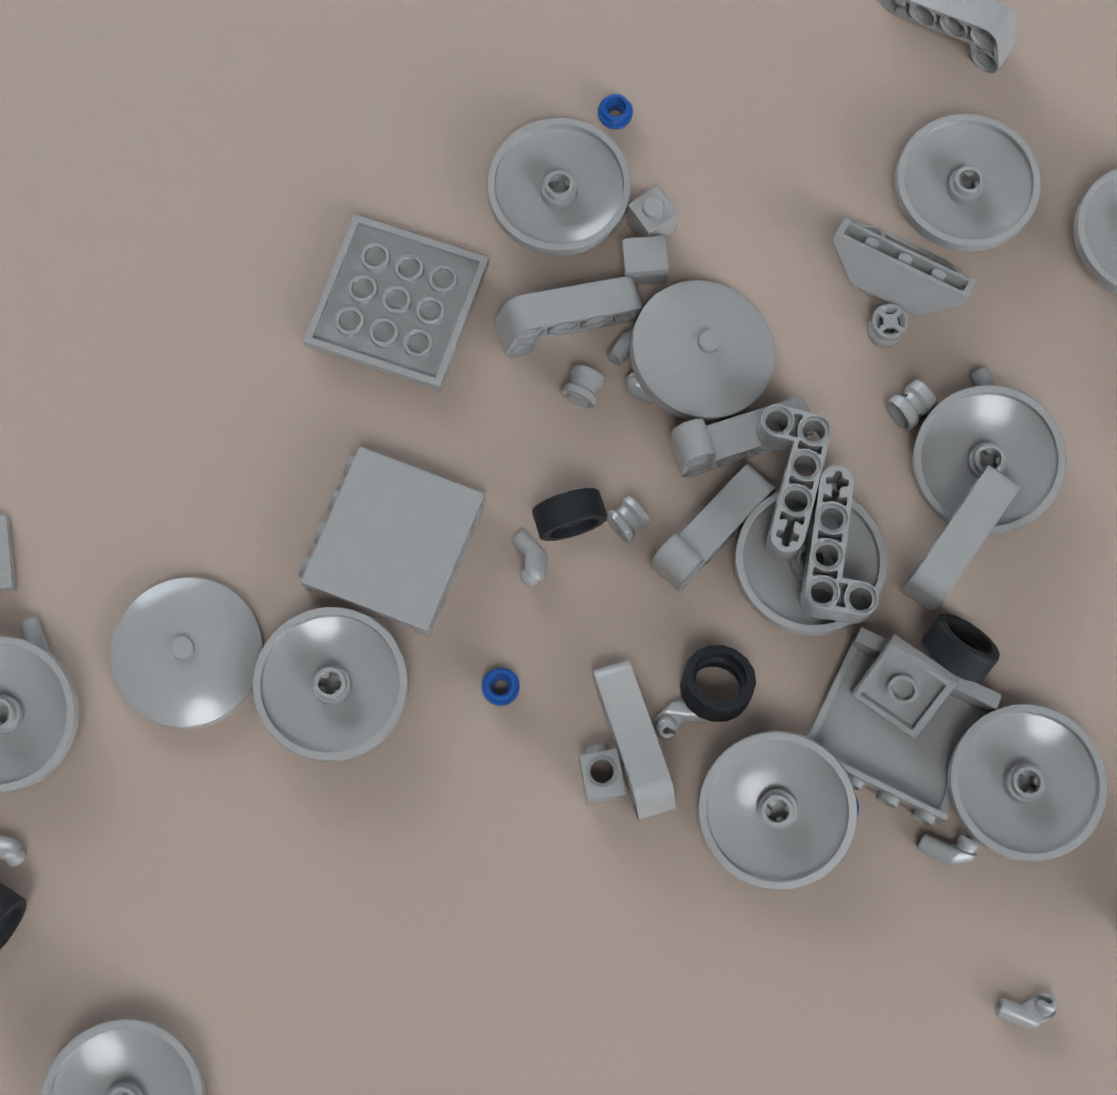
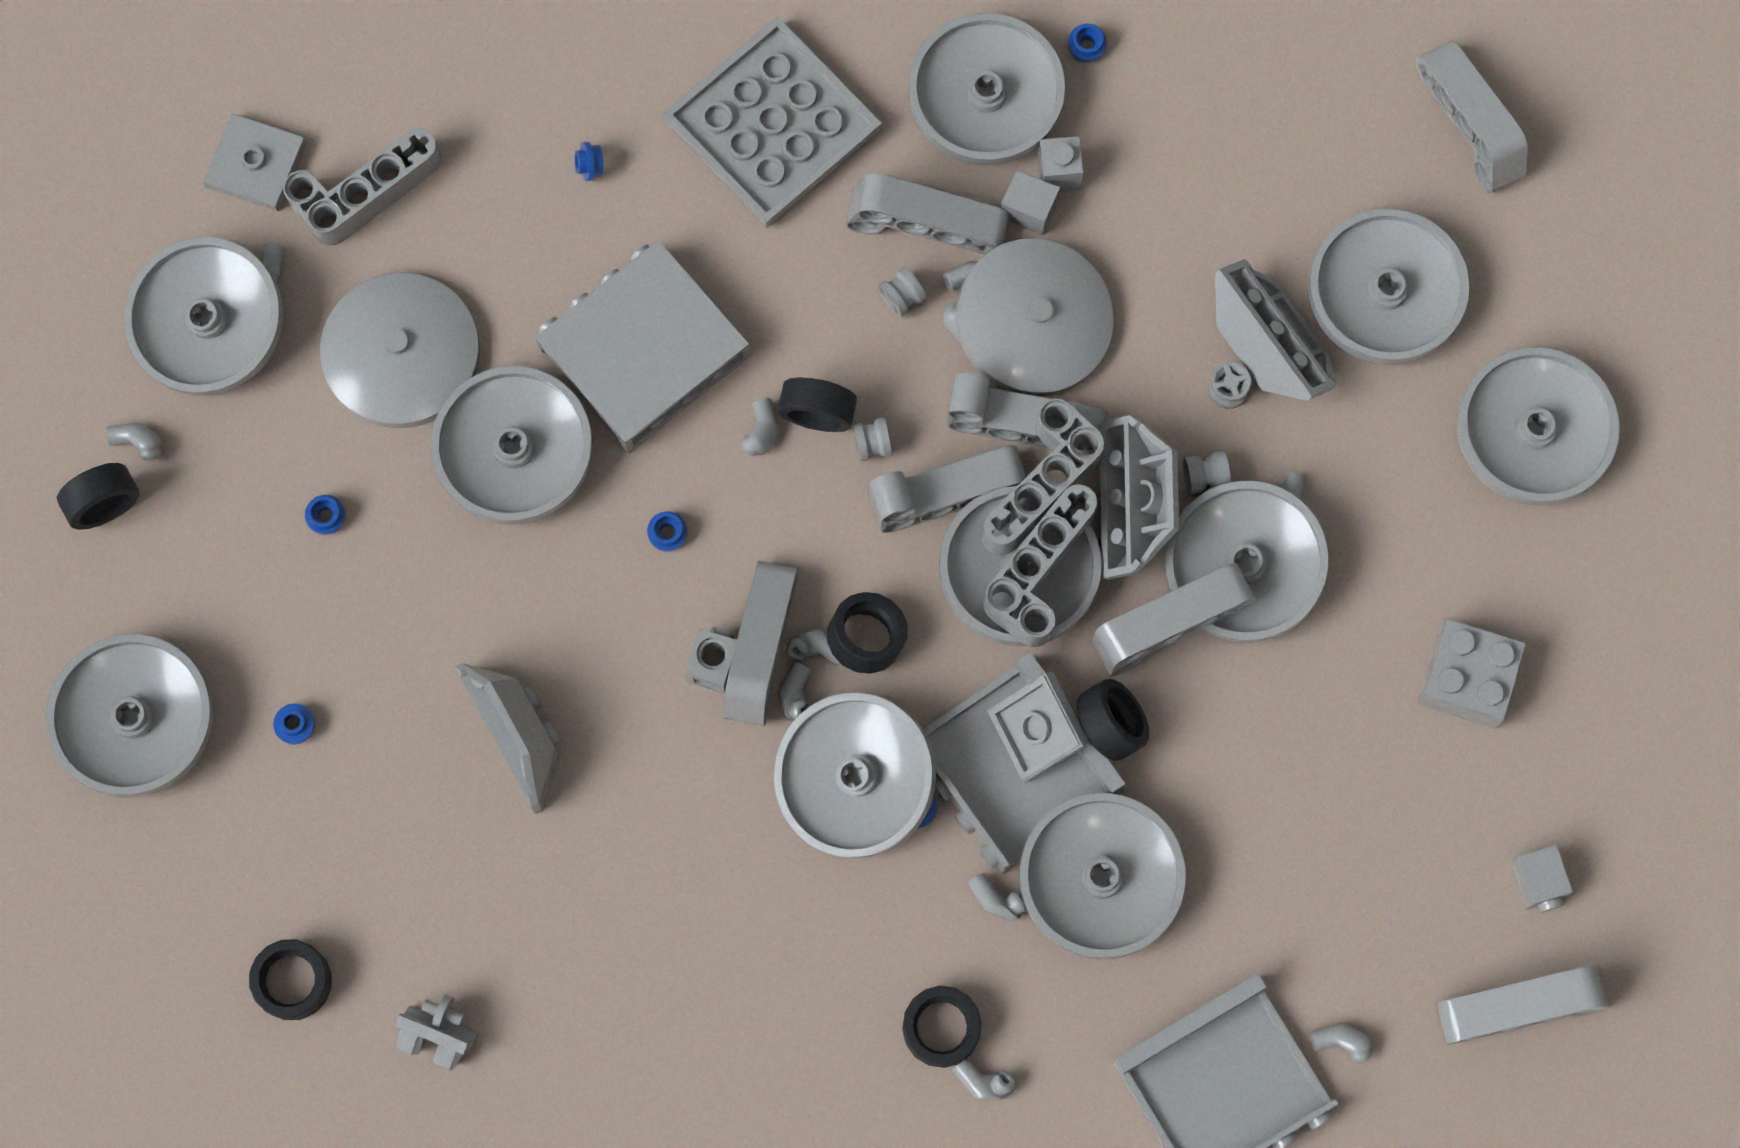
camera: 30 degrees right, 0 degrees up
none -> blue plate [273,704,315,745]
none -> light grey beam [283,128,441,246]
none -> blue plate [305,495,346,535]
none -> light grey wedge [455,663,561,814]
none -> blue plate [574,142,603,181]
none -> light grey arm [778,662,812,721]
none -> black tyre [902,986,982,1068]
none -> light grey wedge [1099,415,1179,580]

